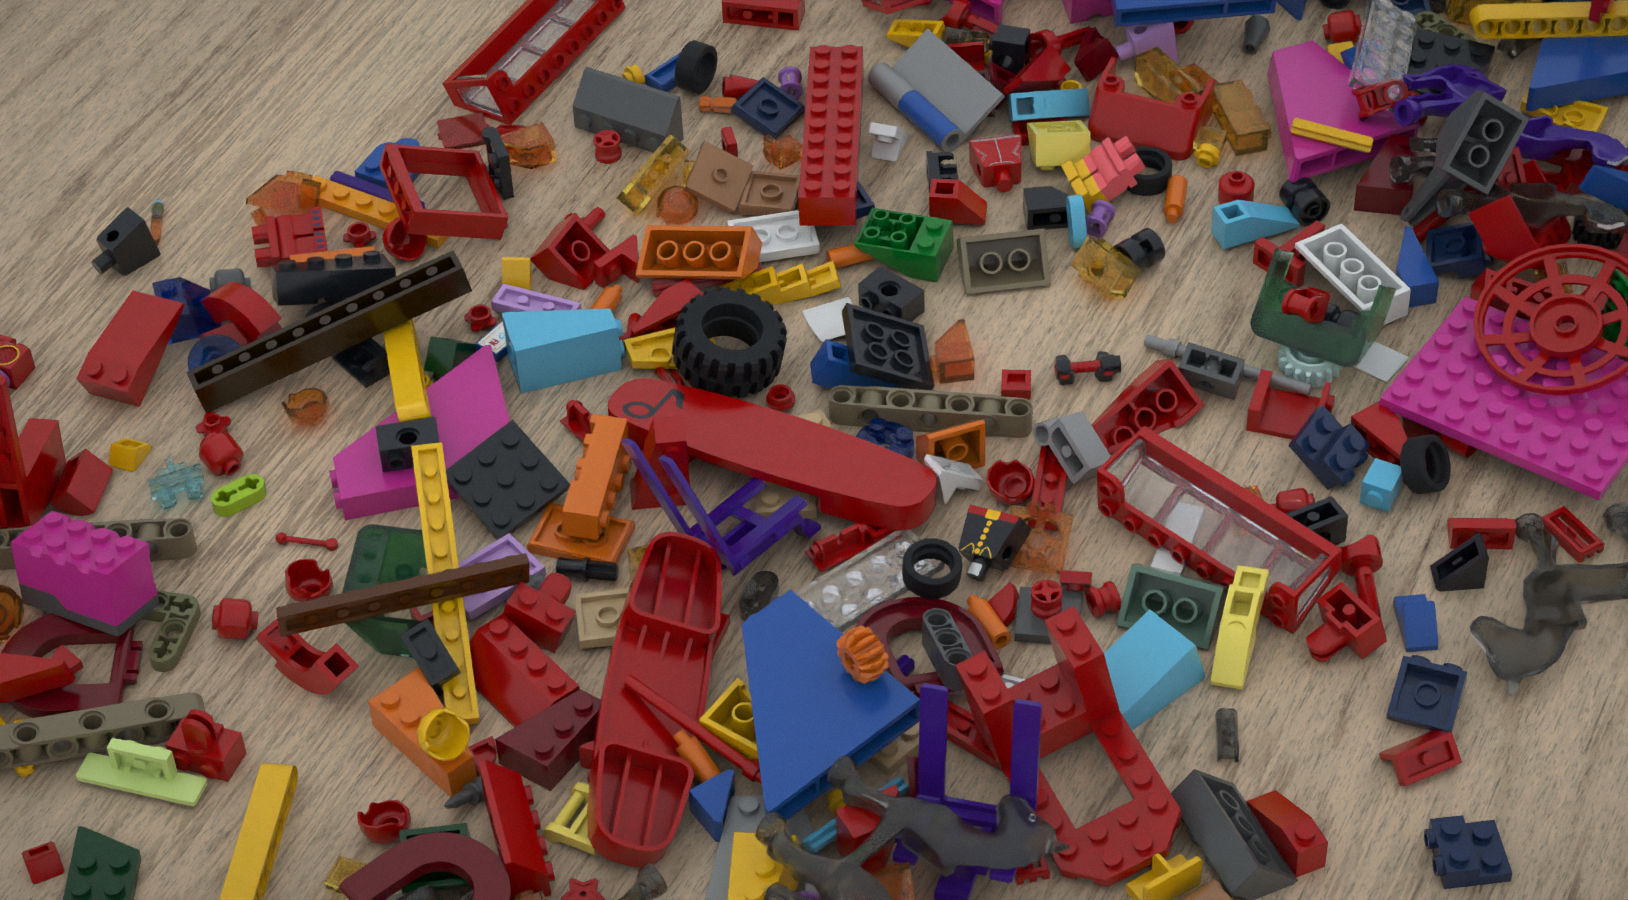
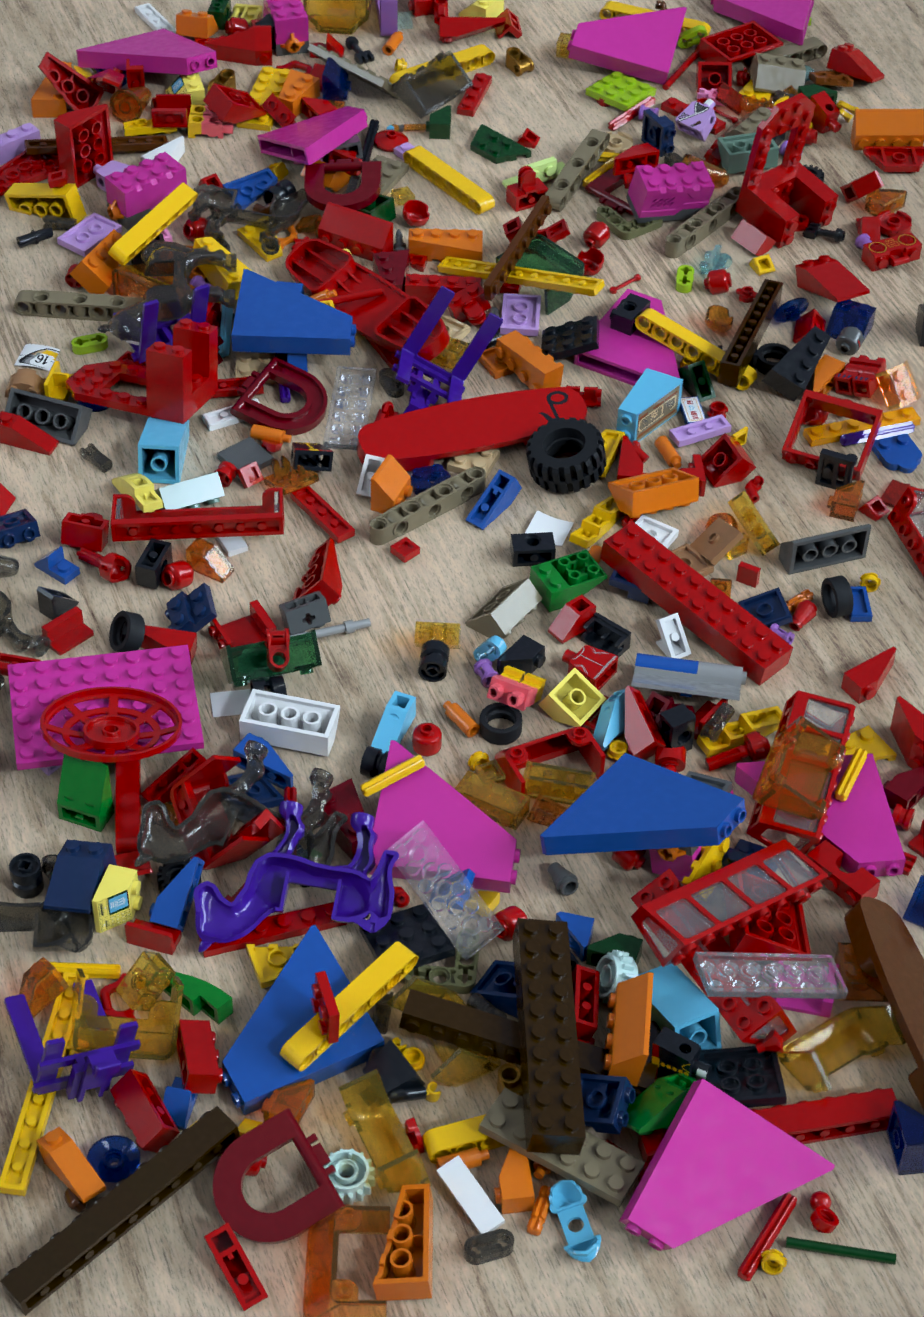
camera: 130 degrees right, 0 degrees up
red arch [201,282,282,341] -> none
black panel [400,619,461,696] -> none
yellow hair [417,707,470,761] -> none
red wheel [593,130,622,164] -> none
red wedge [630,415,690,510] -> none
red plate [766,384,795,411] -> none
orange gear [836,625,889,684] -> none
black plate [842,303,934,390] -> none
black tyre [902,538,962,599] -> none
dark grey beam [922,608,973,691] -> none
clear orange slope [930,319,974,384] -> none
red hair [986,459,1035,505] -> none
red wheel [1031,580,1062,620] -> none
light grey hinge [1033,411,1111,484] -> none
black piece [1054,351,1121,385] -> none
red bracket [1253,220,1325,289] -> none
red piece [1351,79,1408,118] -> none
medium azure brick [1359,458,1403,512] -> none
dark grey slope [1400,90,1530,227] -> none

